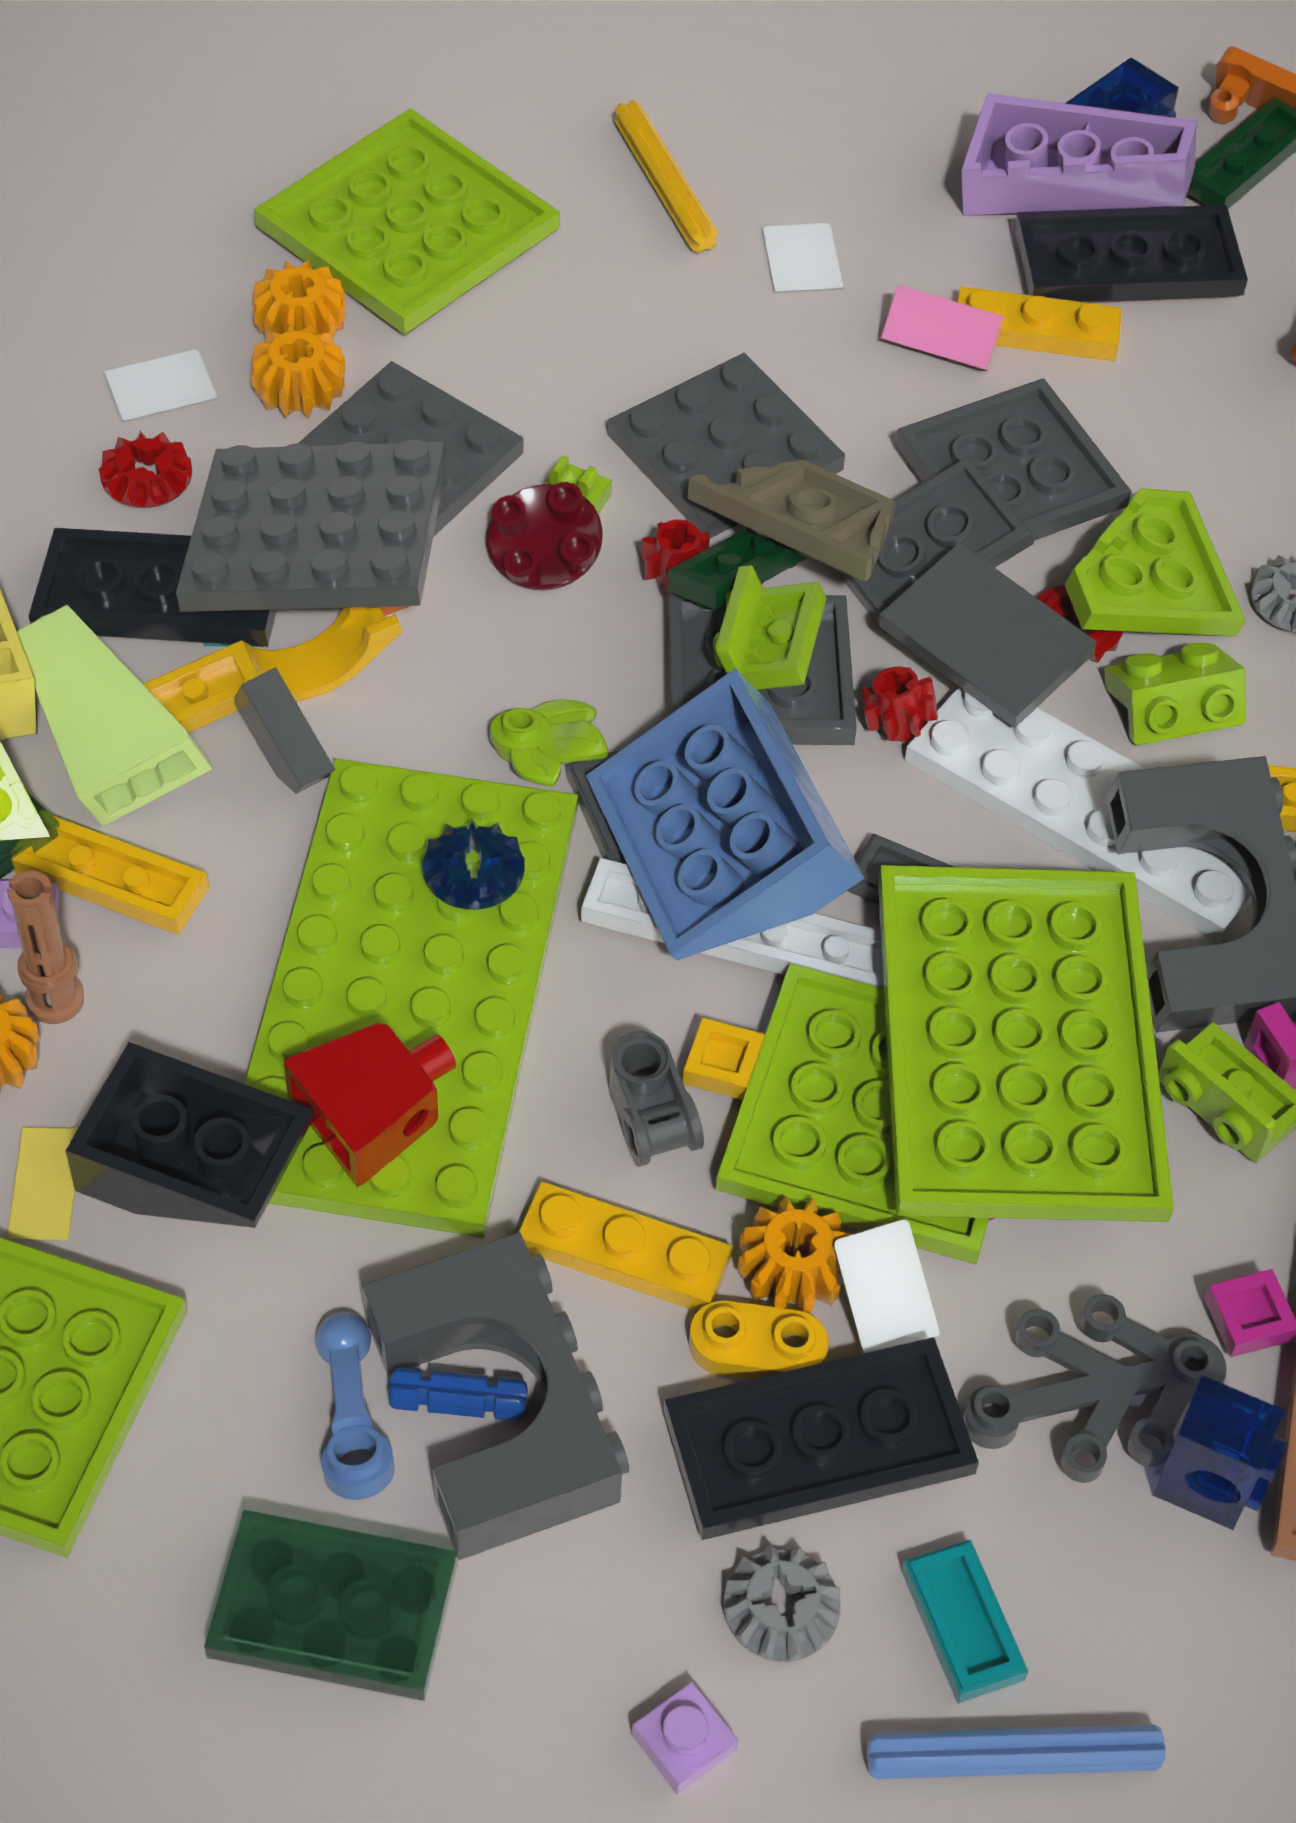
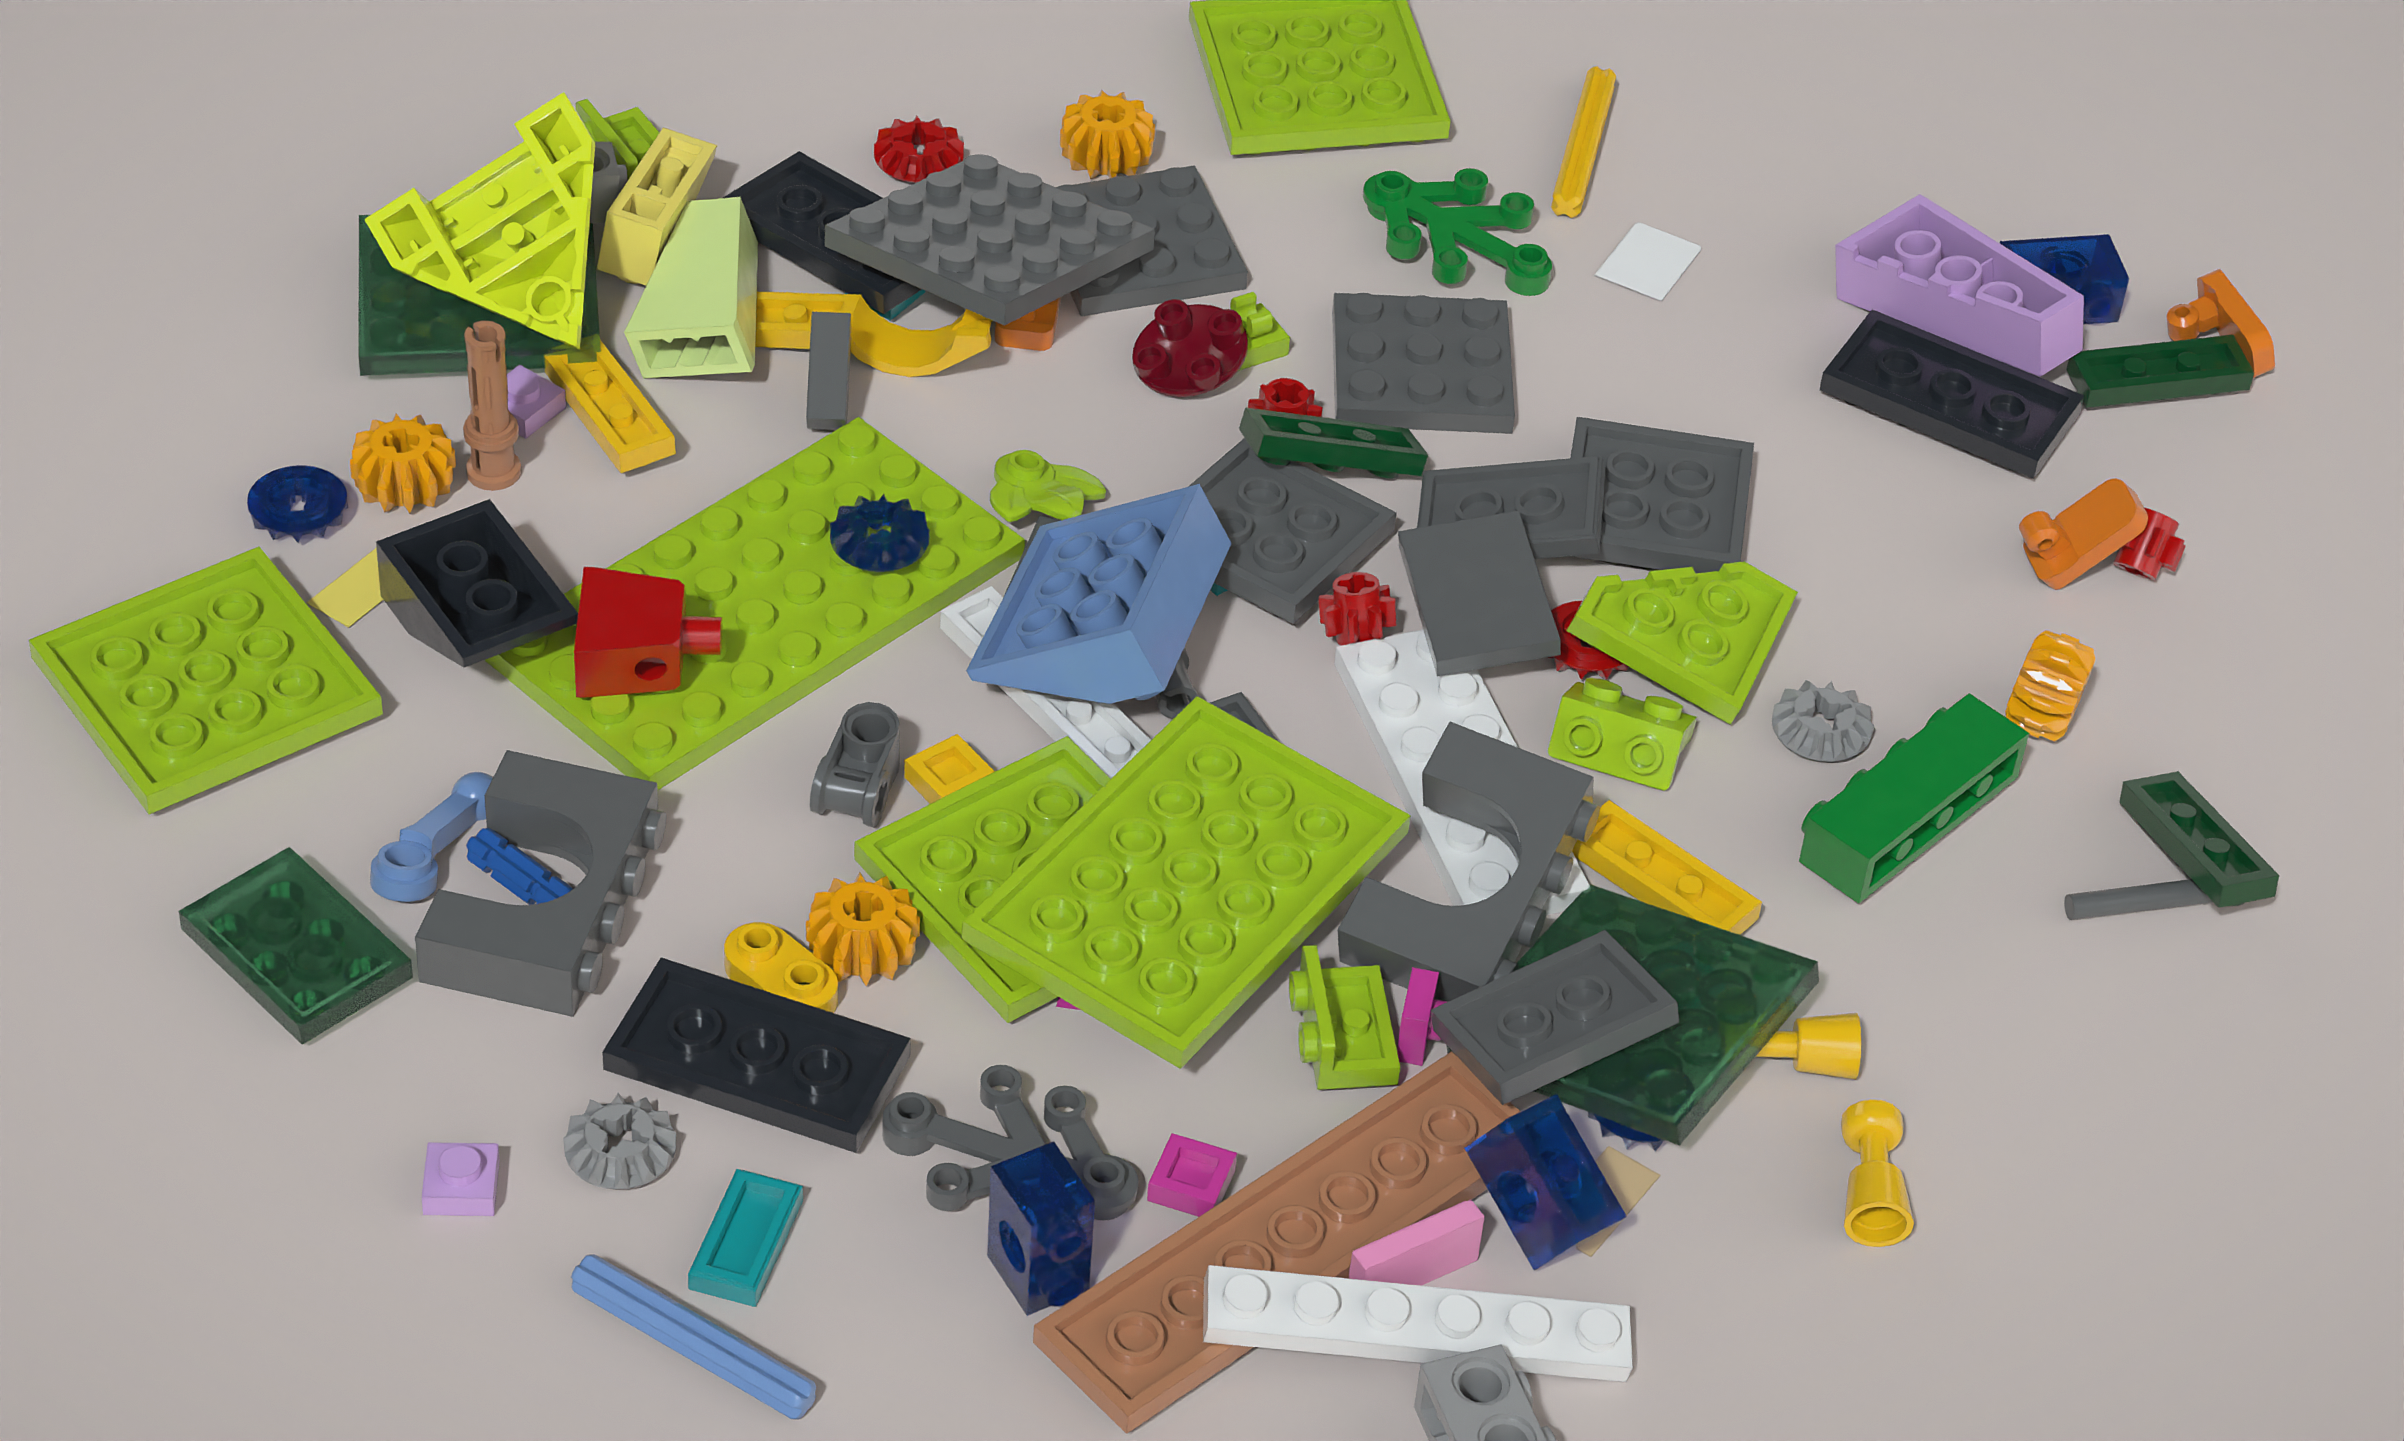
camera: 35 degrees right, 10 degrees down
white sticker [103,349,217,422] -> none
light orange gear [252,260,346,339] -> none
yellow plate [519,1181,733,1312] -> none
dark tan wing [687,460,895,582] -> none
lime bracket [713,565,827,690] -> none
white sticker [834,1220,940,1353] -> none
bright pink tile [881,285,1004,371] -> none
yellow plate [957,286,1122,361] -> none
none -> green plant [1363,168,1552,296]

